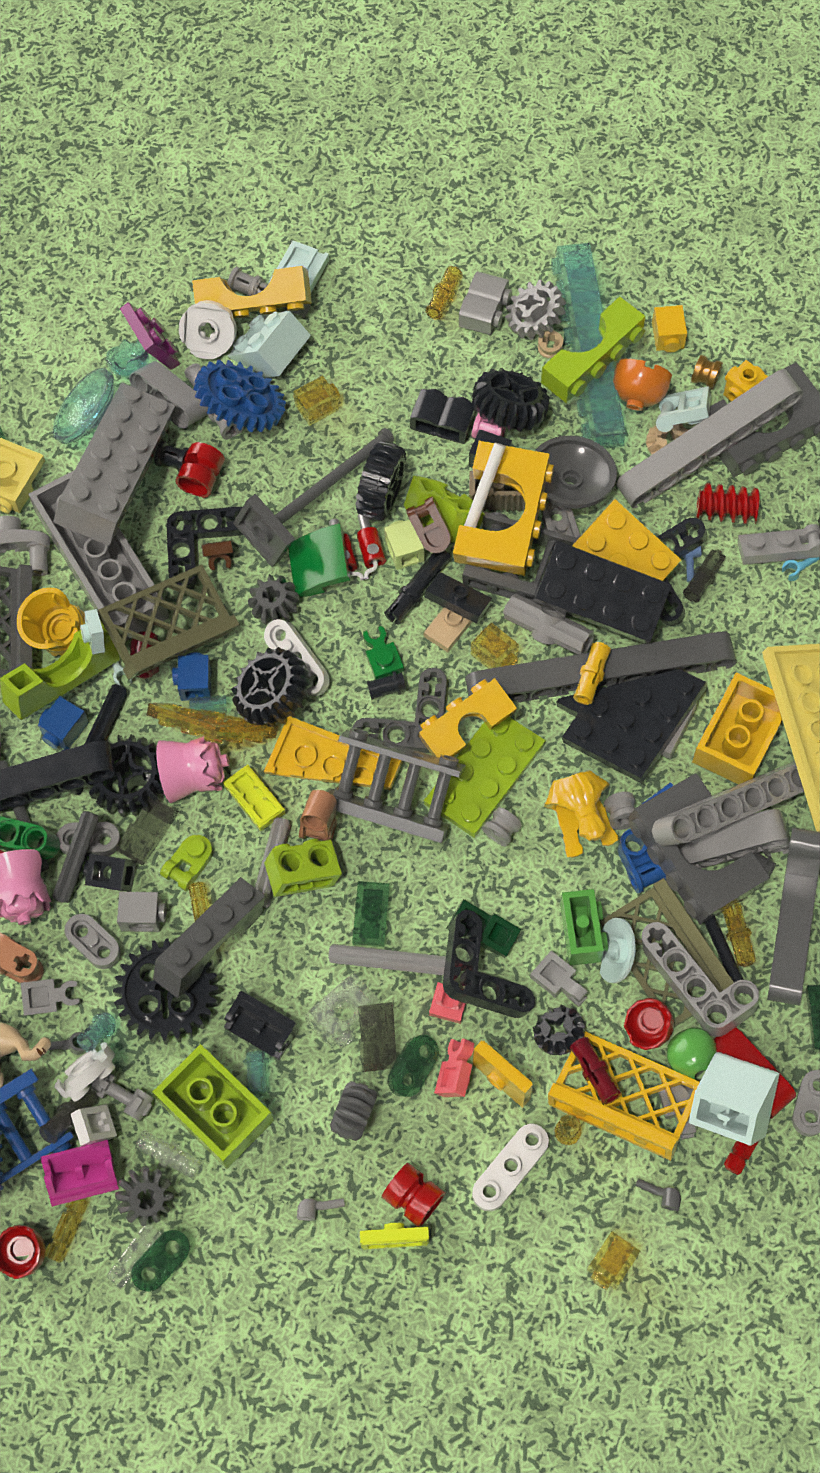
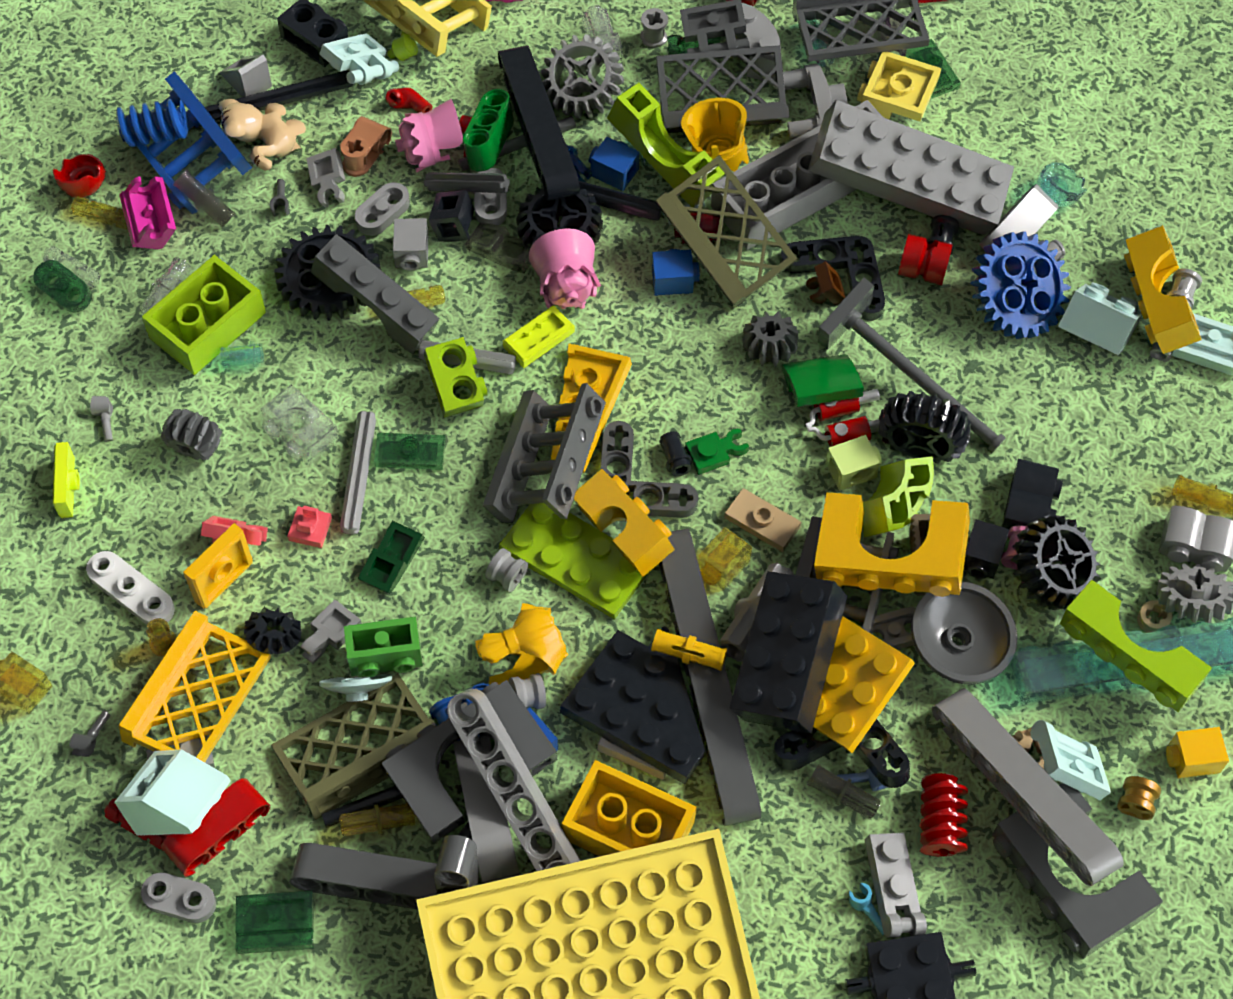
camera: 85 degrees right, 5 degrees down
clear light blue dish [53,368,115,444] -> none
white plate [55,1042,115,1102] -> none
white bracket [71,1104,117,1146] -> none
clear light blue pin [77,1012,116,1052] -> none
light aqua plate [80,609,105,654] -> none
light grey bar [91,1074,154,1121] -> none
dark grey gear [115,1166,174,1226] -> none
plate [120,302,180,370] -> none
clear yellow plate [146,703,278,744] -> none
lime plate [160,835,213,892] -> none
white plate [179,300,237,359] -> none
clear light blue pin [189,694,227,719] -> none
black hinge [224,991,298,1061] -> none
black gear [231,647,312,729] -> none
white plate [264,619,329,696] -> none
clear yellow brick [293,375,340,426] -> none
nougat piece [299,790,337,841] -> none
clear smoke slope [358,1002,396,1072] -> none
red wheel [381,1163,446,1227] -> none
black pin [384,550,451,624] -> none
clear green plate [388,1035,439,1097] -> none
plate [406,496,452,553] -> none
black plate [424,572,492,624] -> none
black beam [443,910,535,1018] -> none
white bar [464,443,506,528] -> none
dark red pin [570,1037,621,1105] -> none
orange cylinder [613,359,672,411] -> none
red hair [623,998,674,1050] -> none
light grey beam [642,922,759,1037] -> none
bright green hair [666,1028,716,1079] -> none
yellow brick [723,360,768,401] -> none

